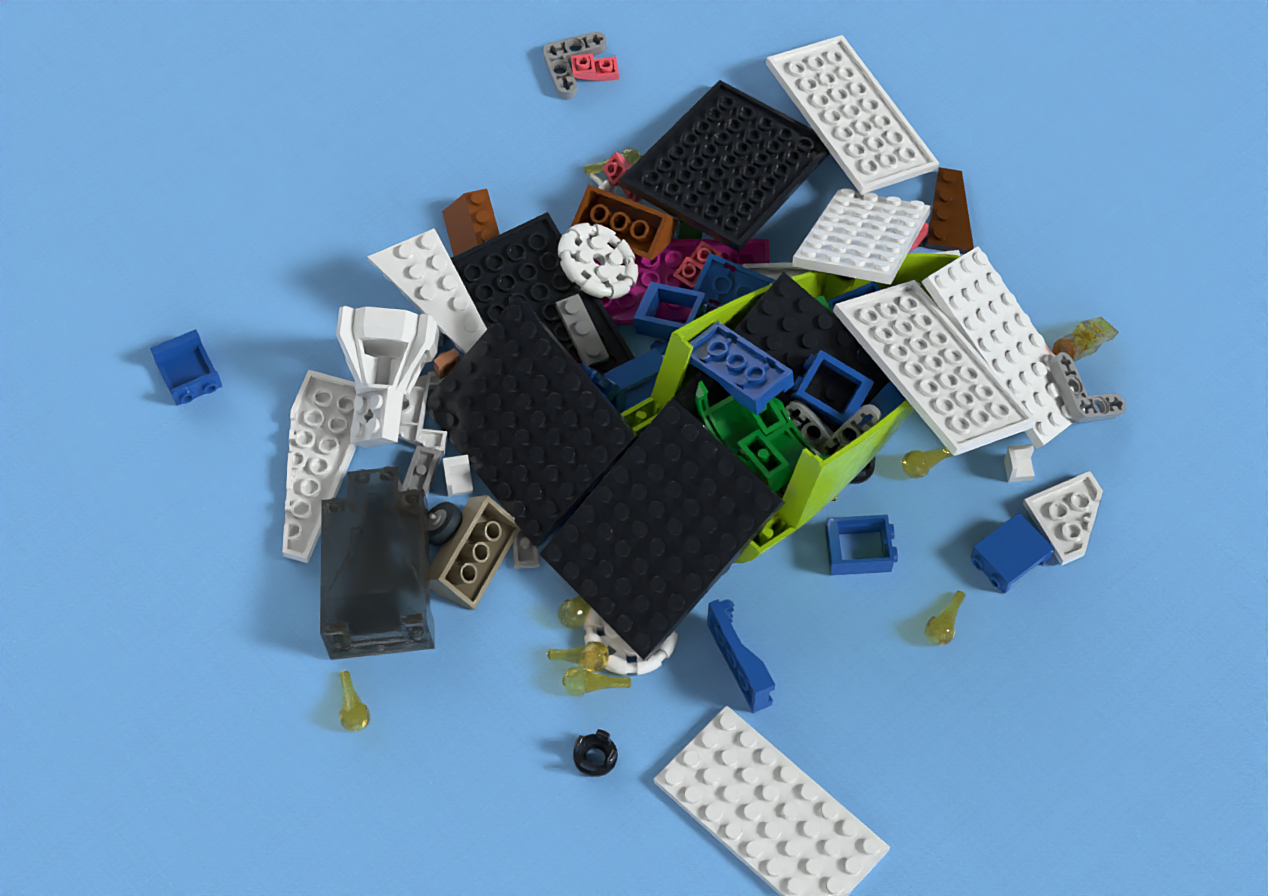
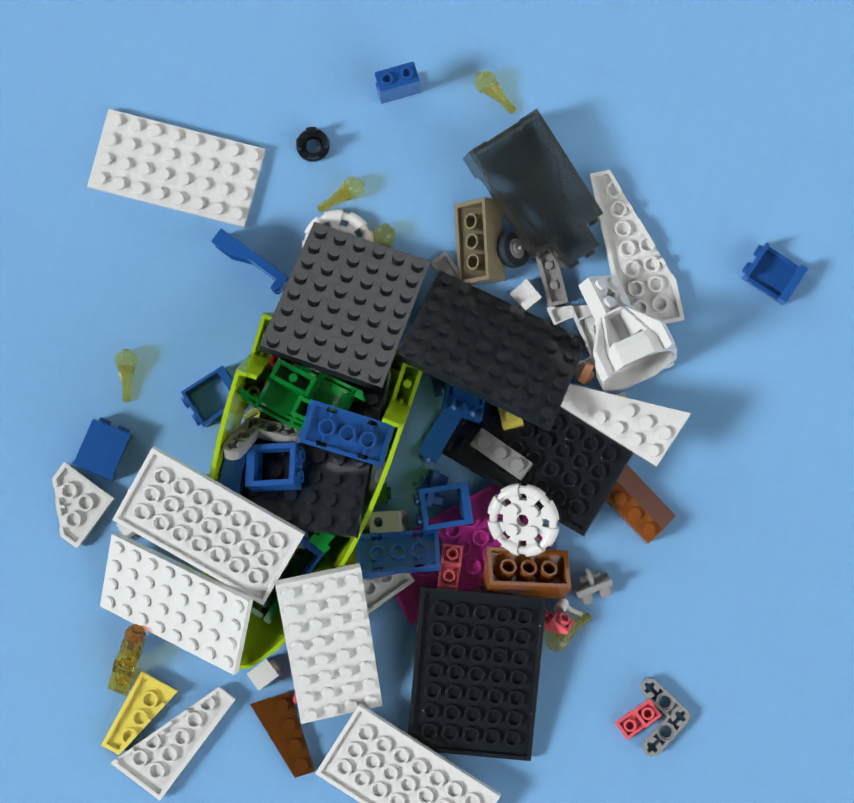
camera: 155 degrees right, 25 degrees up
clear yellow piece [547,641,609,672] -> none
light grey beam [1049,352,1126,422] -> none
none -> light yellow wing [101,671,179,755]
none -> white wing [111,686,236,801]
none -> blue panel [375,62,420,104]
none -> light grey hips [572,568,613,605]

